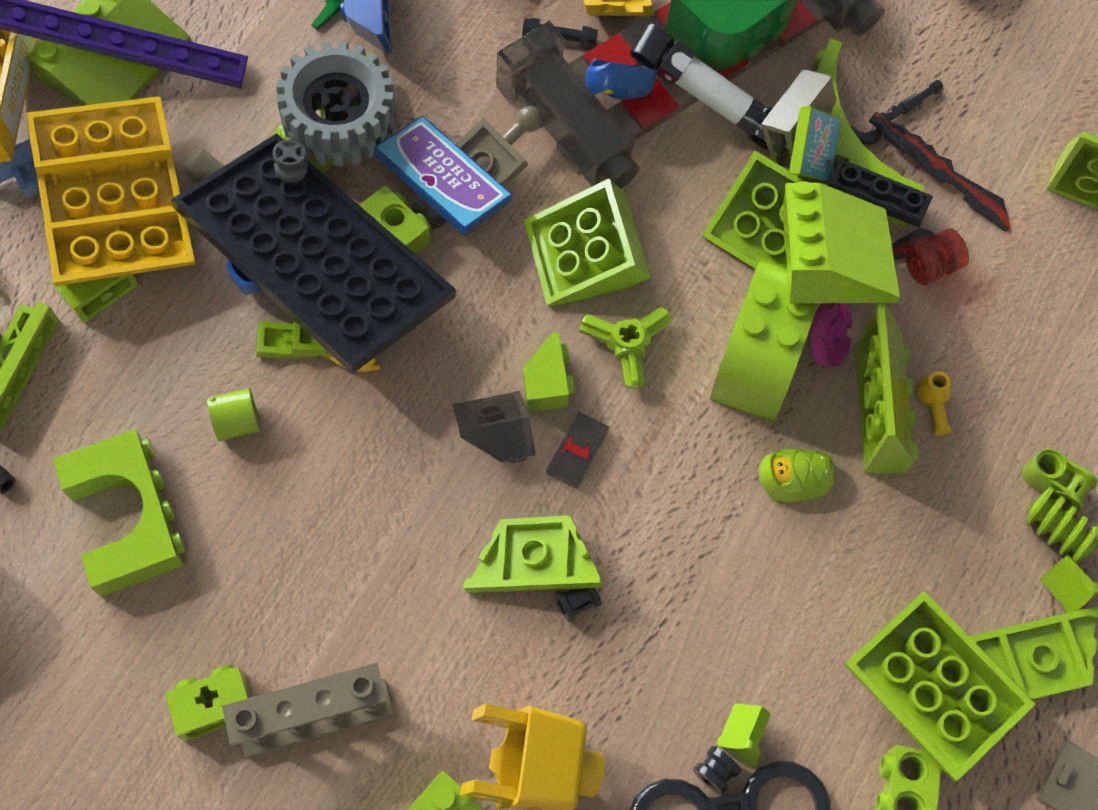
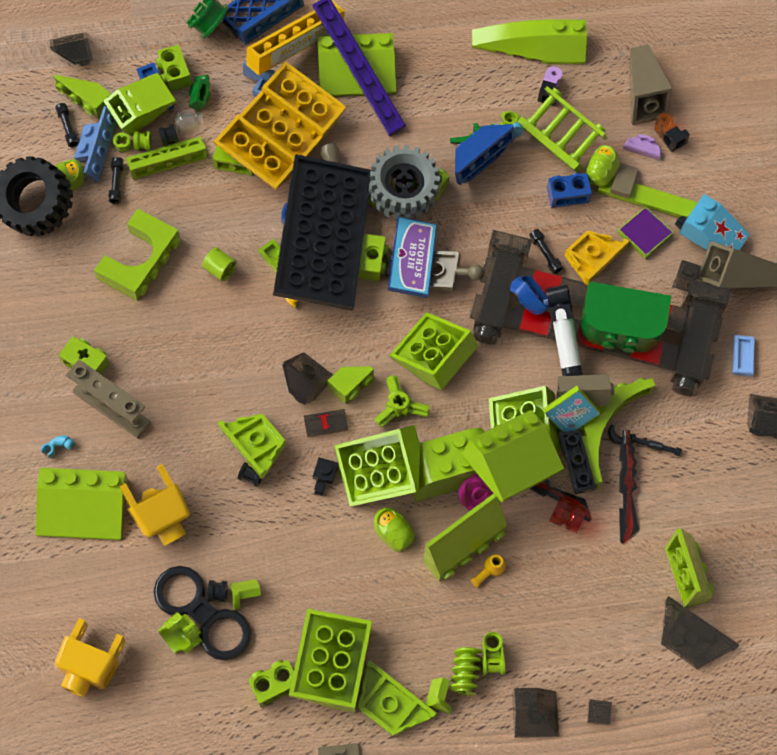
camera: 50 degrees right, 0 degrees up
dark grey wheel [273,139,308,183] -> none
none -> black plate [312,457,339,496]
none -> lime slope [334,425,420,507]

